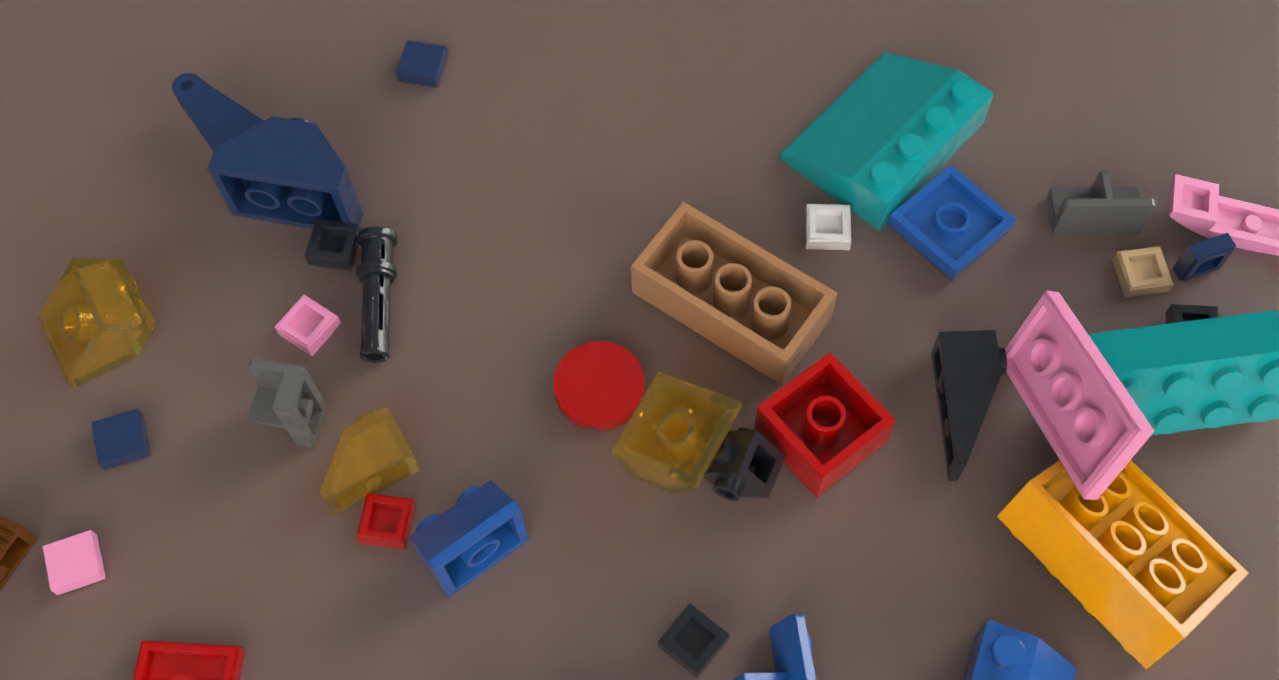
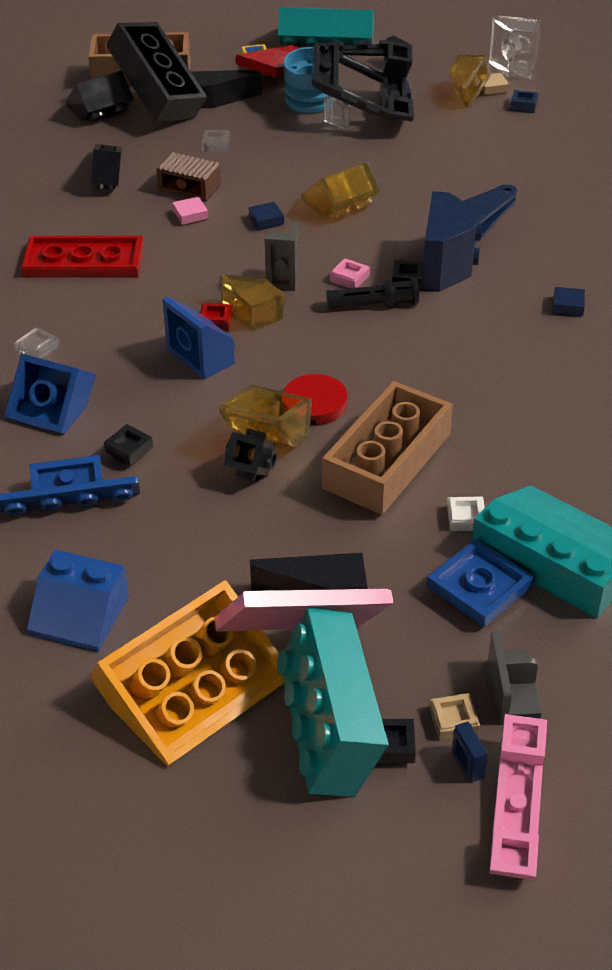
camera: 85 degrees right, 20 degrees down
red brick [754,352,896,499] -> none

